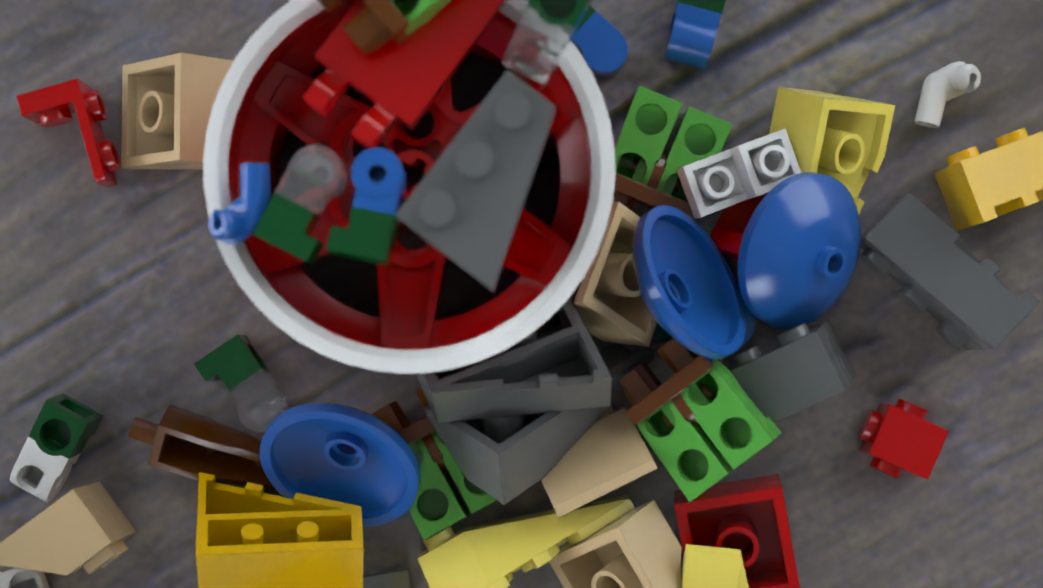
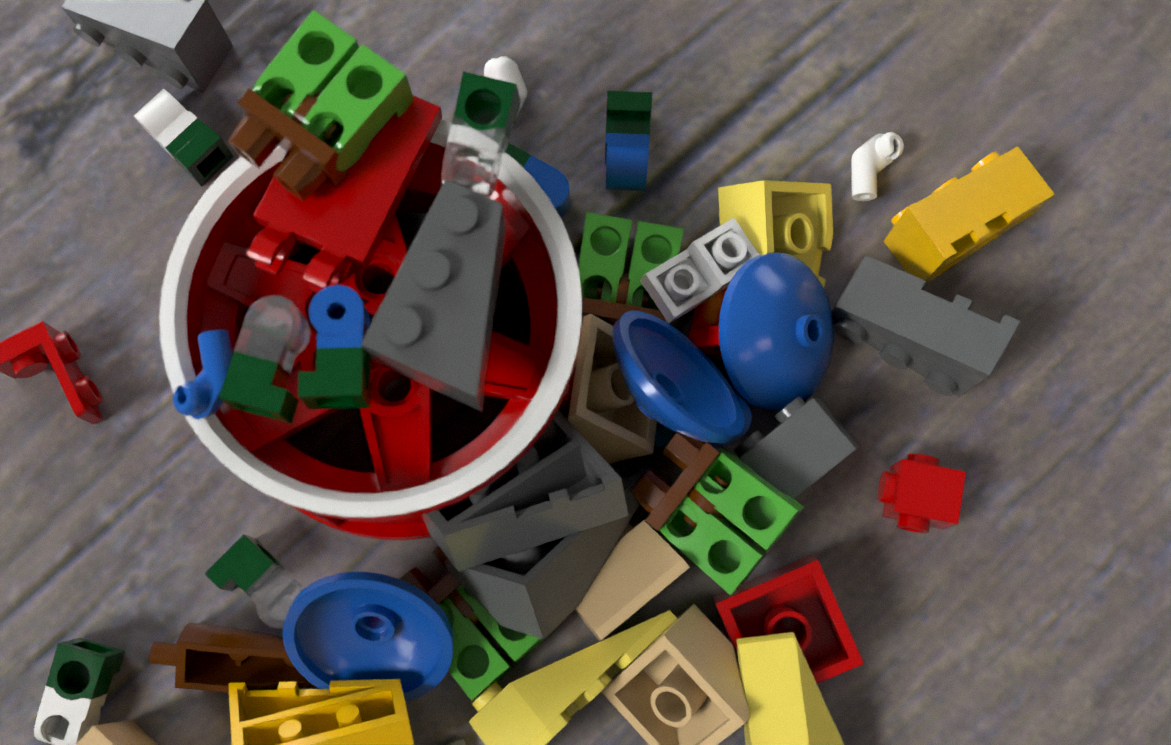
camera: 15 degrees left, 10 degrees down
tan slope [121,53,233,170] -> none

